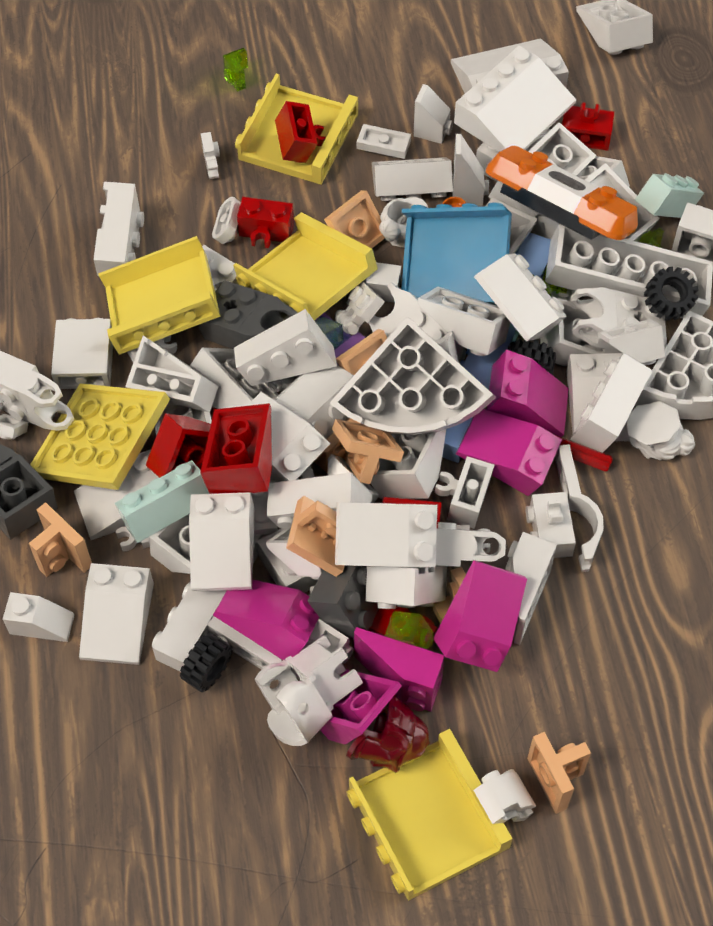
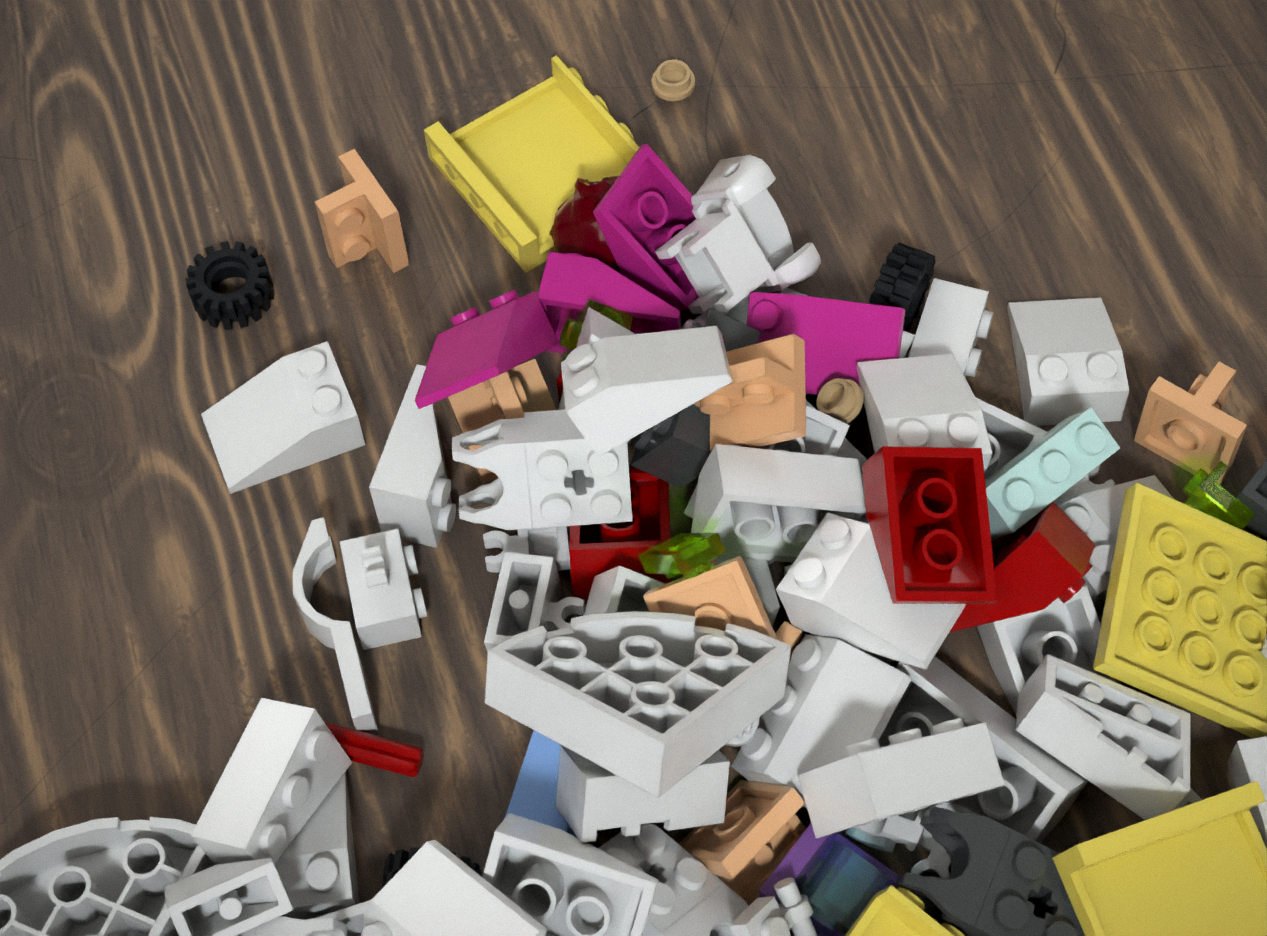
camera: 175 degrees right, 0 degrees up
white slope [3,592,75,642] -> none
dark pink slope [456,409,562,496] -> none
white cylinder [473,769,536,824] -> none
dark pink slope [487,350,569,437] -> none
white piece [625,401,695,460] -> none
none -> black tyre [185,241,274,330]
none -> white slope [201,341,366,494]
none -> clear neon green plate [638,533,726,579]
none -> tan plate [652,59,695,101]
none -> tan plate [817,378,864,424]
none -> clear neon green bracket [1182,461,1255,530]

